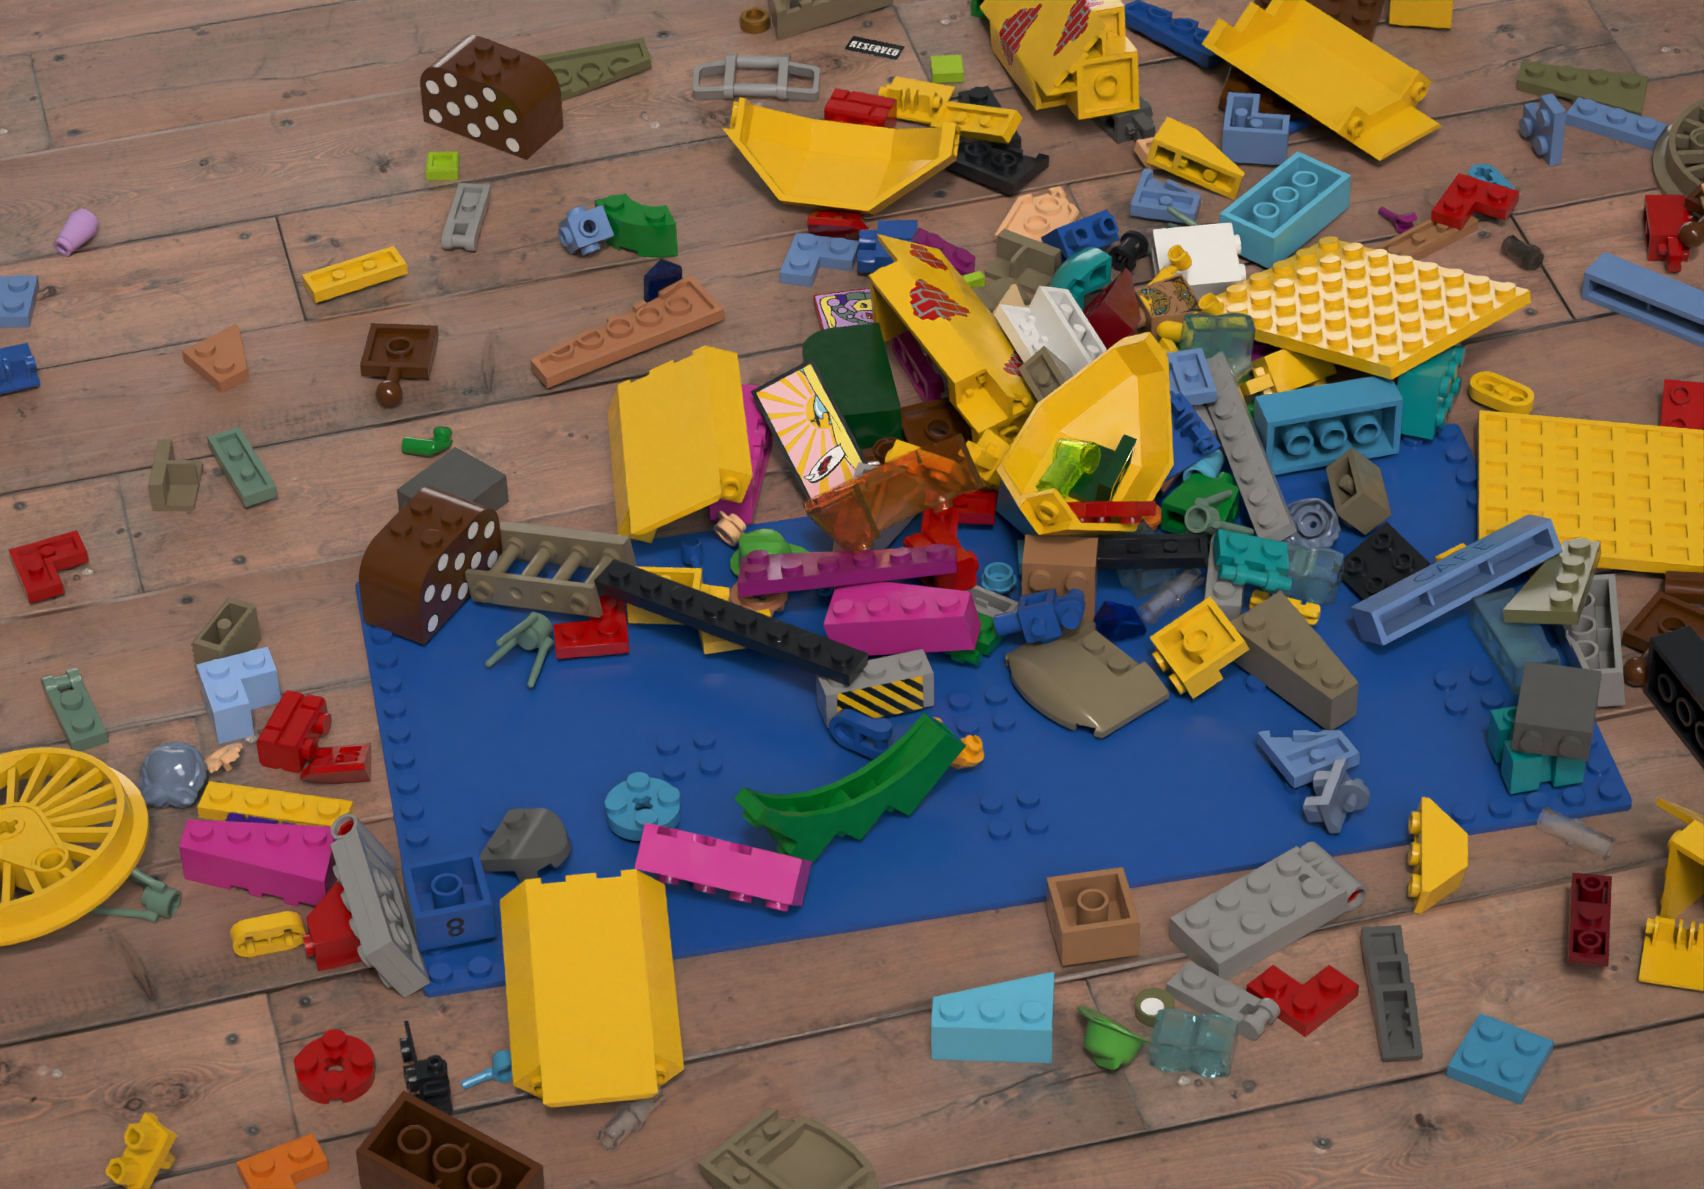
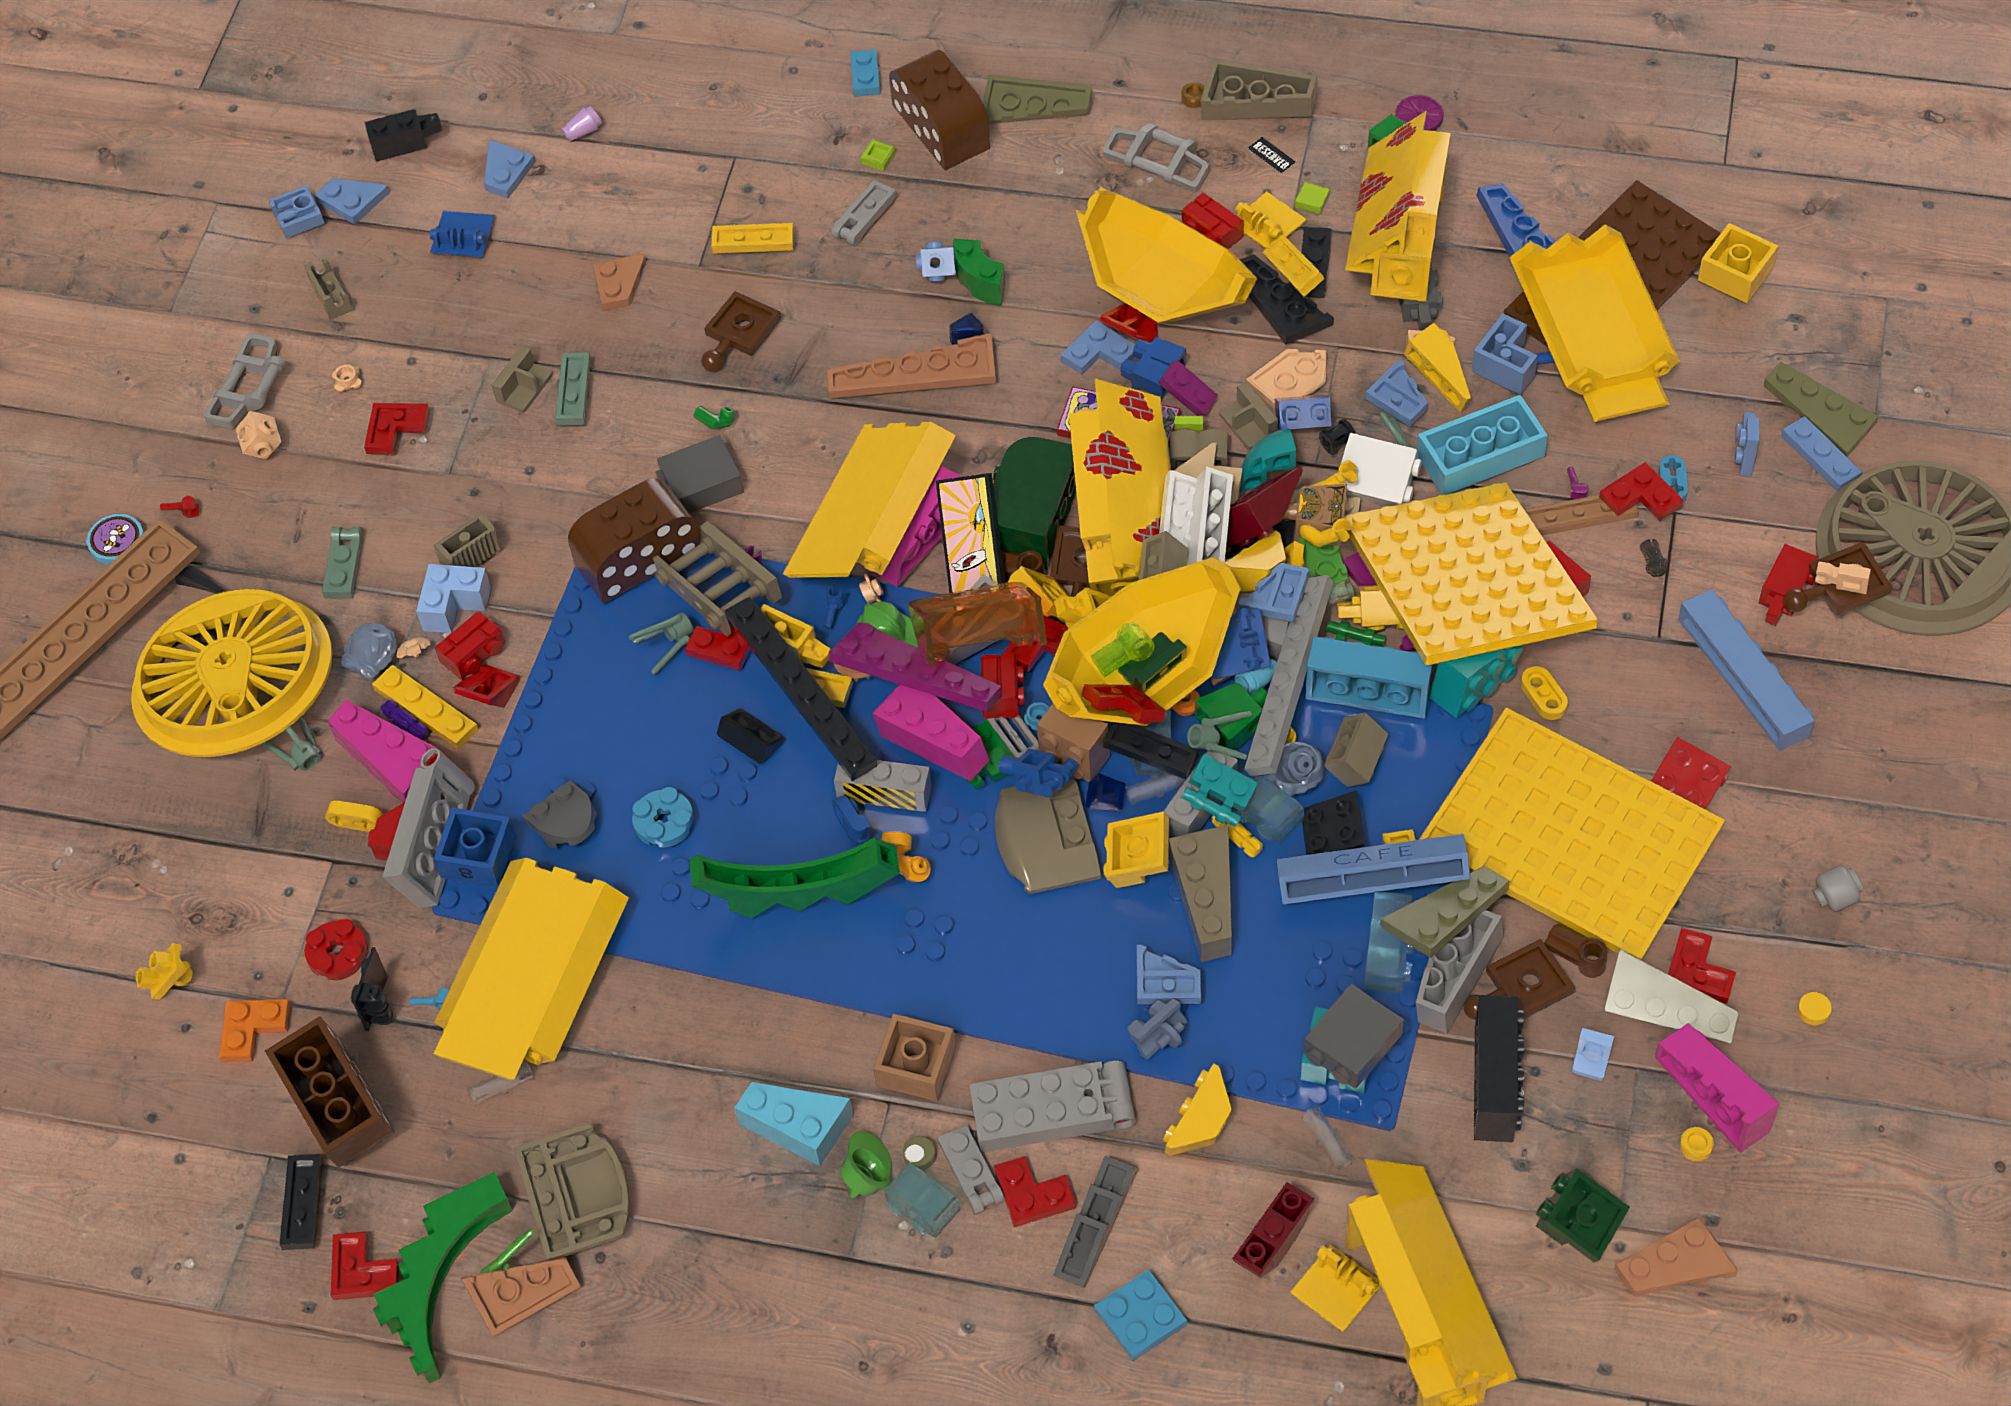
camera: 30 degrees right, 15 degrees up
dark pink wedge [634,823,812,912] -> none
clear light blue brick [1179,313,1256,368] -> none
none -> black slope [717,708,784,764]
none -> dark azure plate [850,49,880,97]

